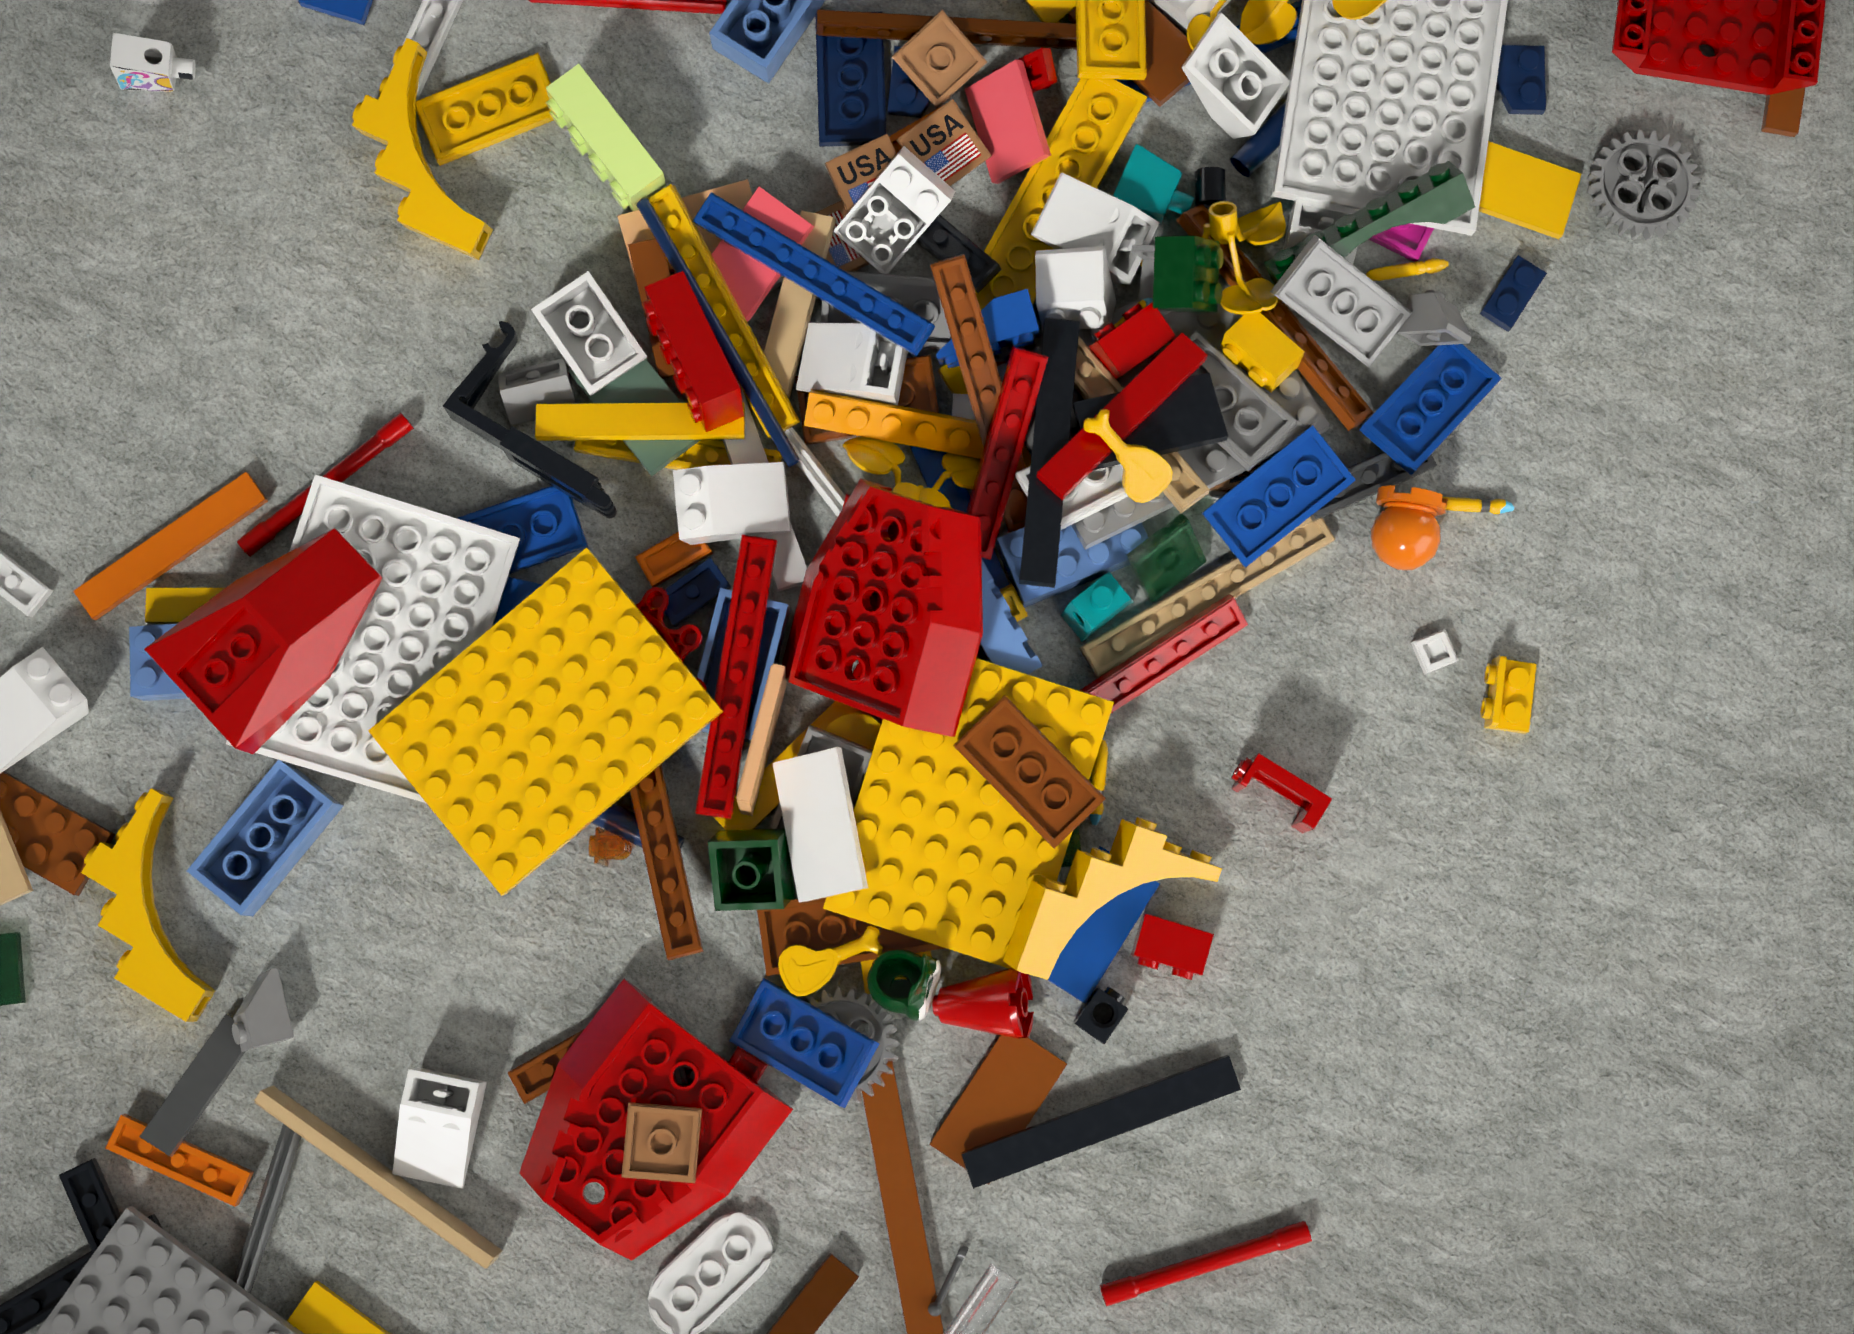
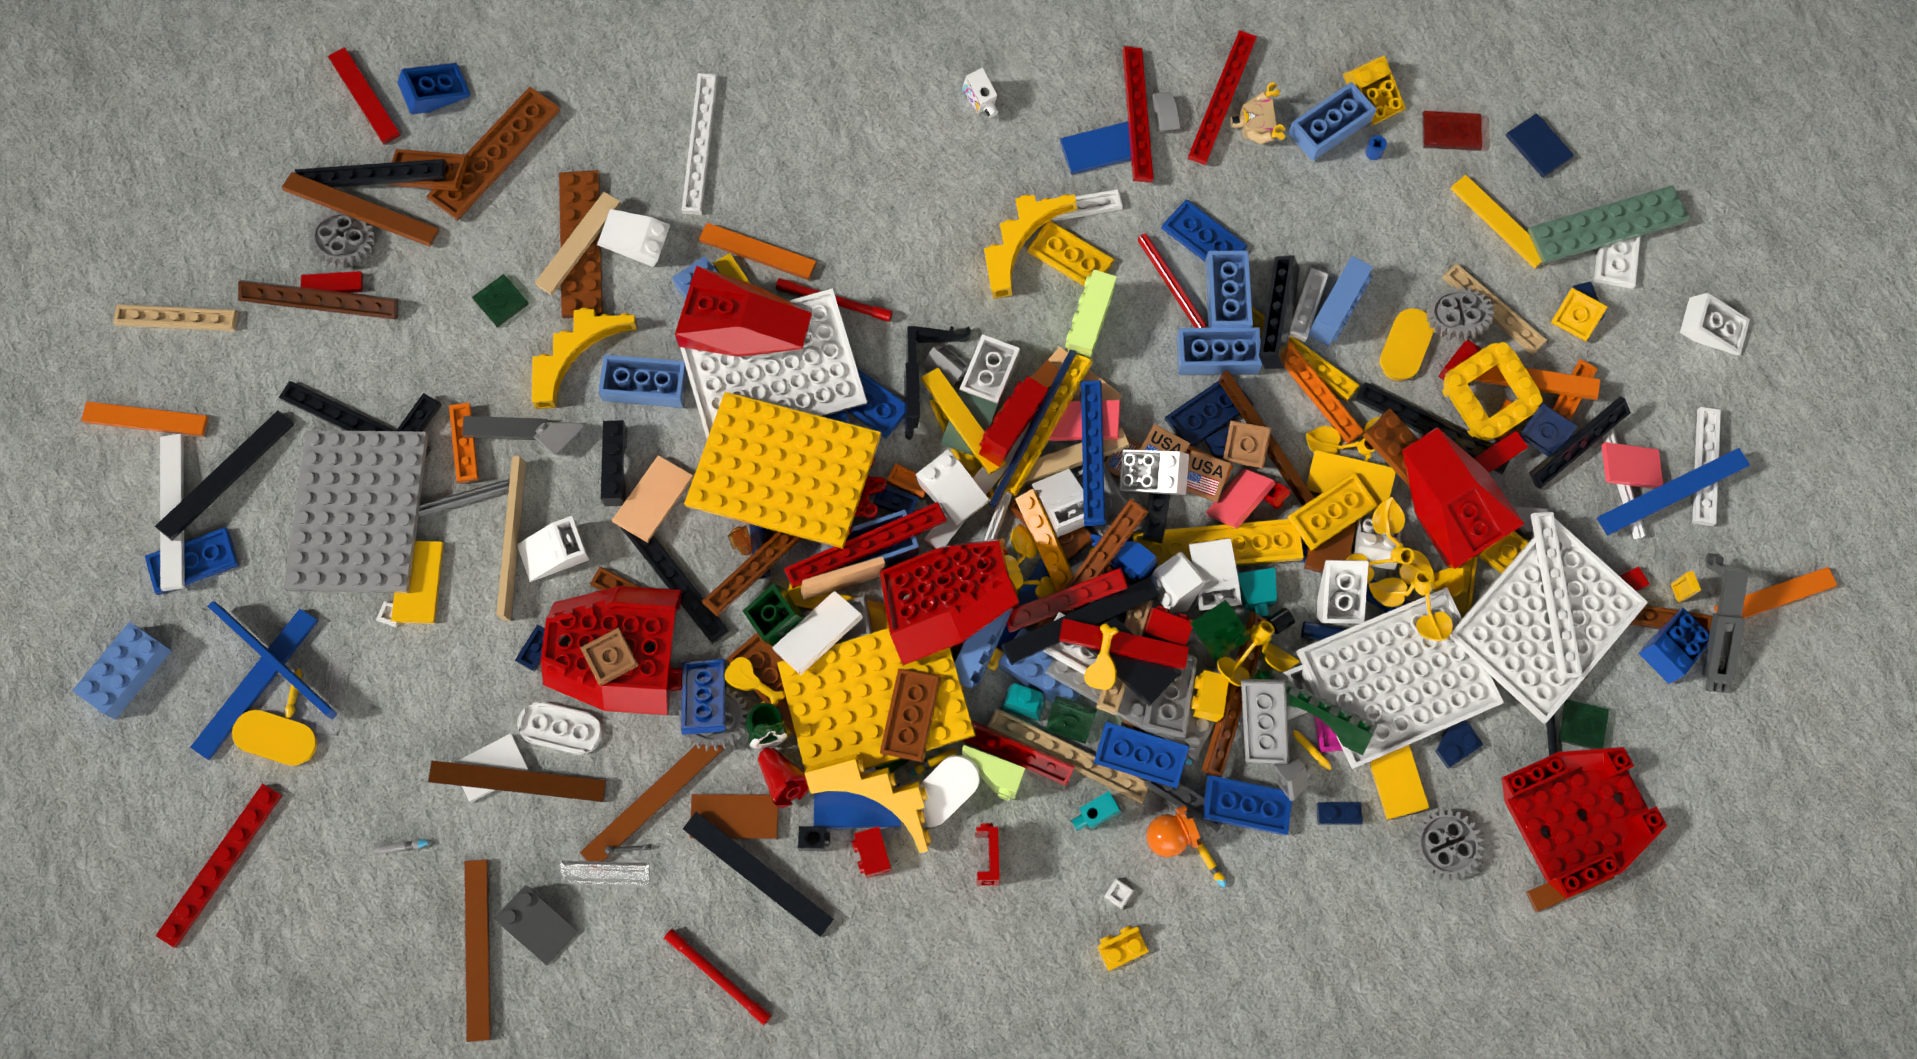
camera: 55 degrees right, 10 degrees down
none -> dark blue plate [515,624,545,672]
none -> black arch [601,420,627,506]
none -> light nougat tile [612,456,693,543]
none -> black tile [619,526,729,645]
none -> white tile [919,755,980,827]
none -> yellowish green slope [962,745,1025,801]
none -> teal torso [1071,791,1122,831]

